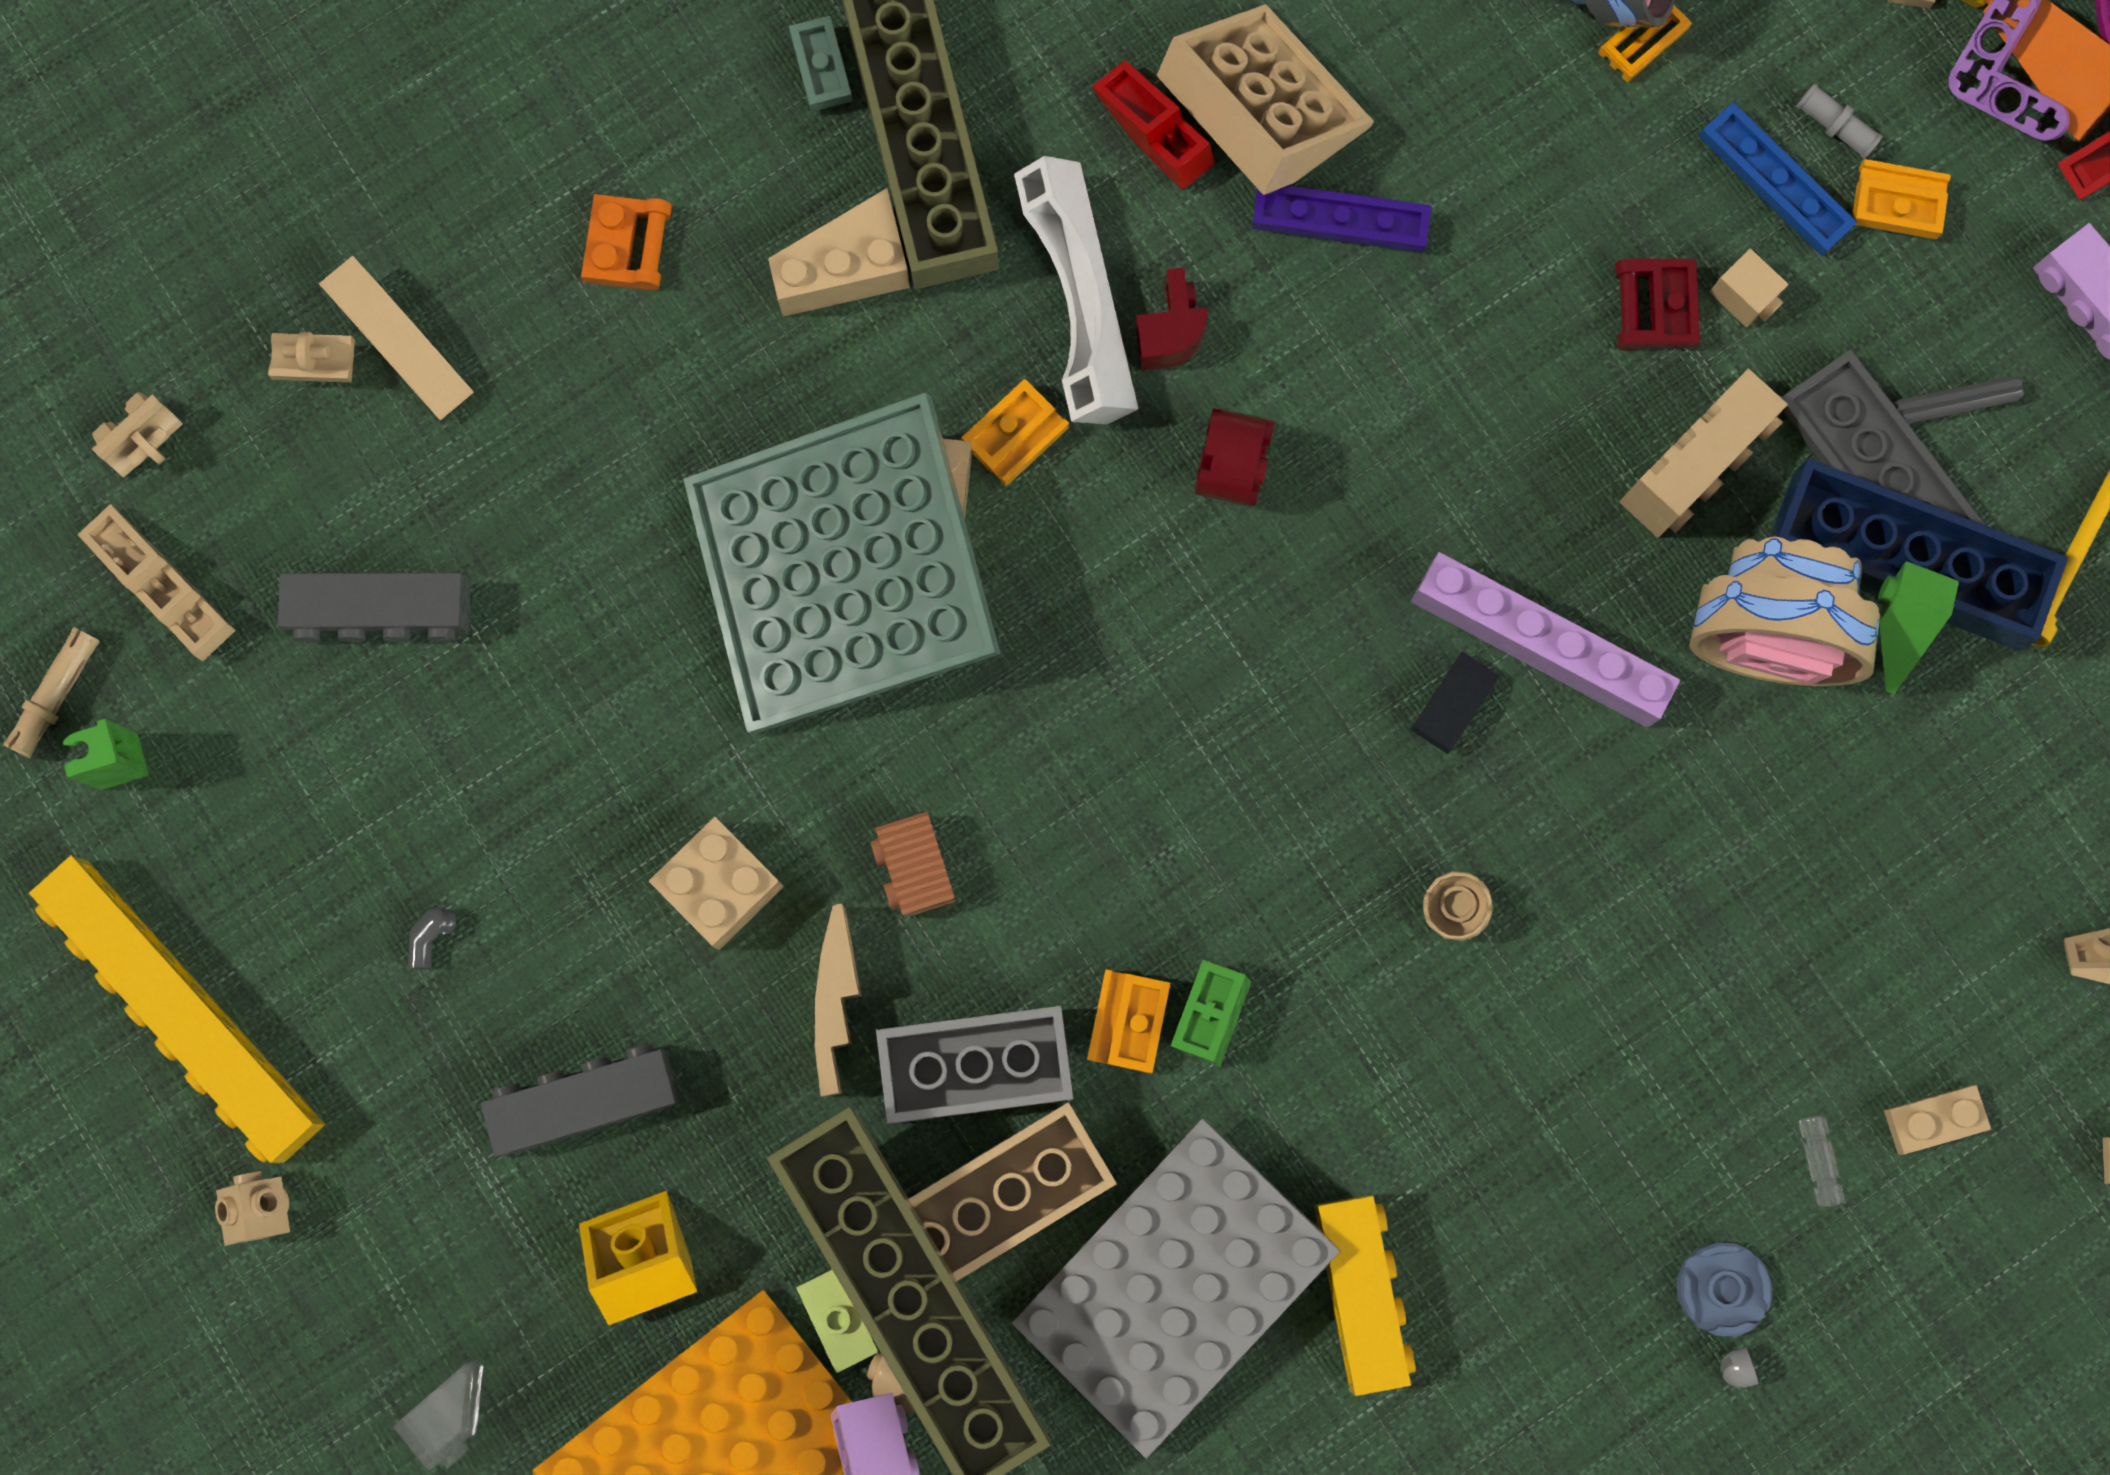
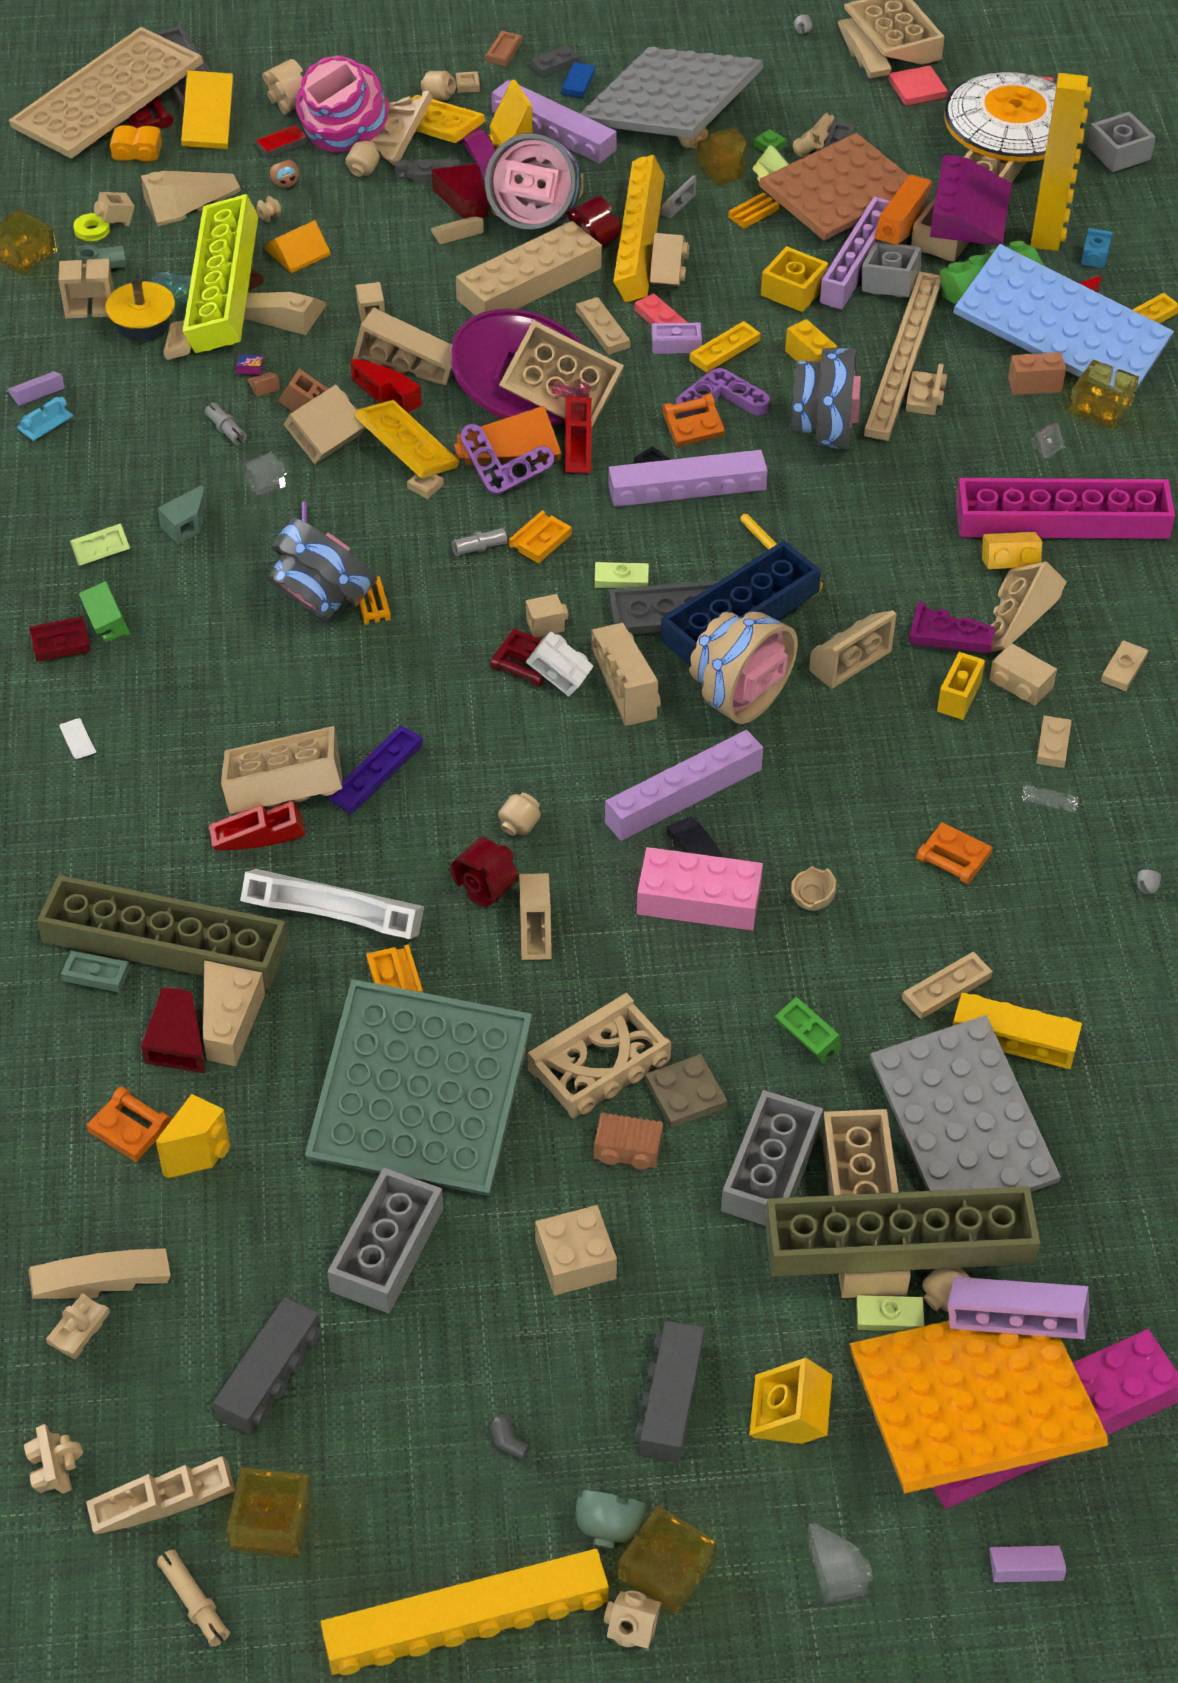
camera: 60 degrees left, 30 degrees down
bright green hinge [63,719,149,790] -> none
tan slope [815,904,862,1097] -> none
light orange plate [1087,969,1171,1074] -> none
dark red brick [1135,267,1207,371] -> none
sand blue tile [1677,1242,1772,1337] -> none
blue plate [1698,102,1857,256] -> none
bright green slope [1878,561,1959,694] -> none
dark grey axle [1893,376,2024,424] -> none
none -> dark red slope [141,987,206,1073]
none -> yellow slope [156,1094,230,1178]
none -> clear yellow brick [226,1467,312,1558]
none -> light grey brick [327,1168,444,1314]
none -> tan head [498,792,541,836]
none -> tan slope [519,873,552,960]
none -> white brick [526,631,593,697]
none -> tan fence [528,993,671,1119]
none -> sand green cylinder [575,1490,647,1549]
none -> yellowish green plate [595,562,649,588]
none -> clear yellow piece [618,1505,717,1615]
none -> bright pink brick [637,847,763,931]
none -> dark tan plate [645,1054,728,1129]
none -> tan slope [809,610,897,689]
none -> tan plate [902,951,993,1019]
none -> magenta wing [909,601,995,653]
none -> orange plate [916,822,992,885]
none -> yellow brick [937,652,985,720]
none -> tan brick [989,643,1057,706]

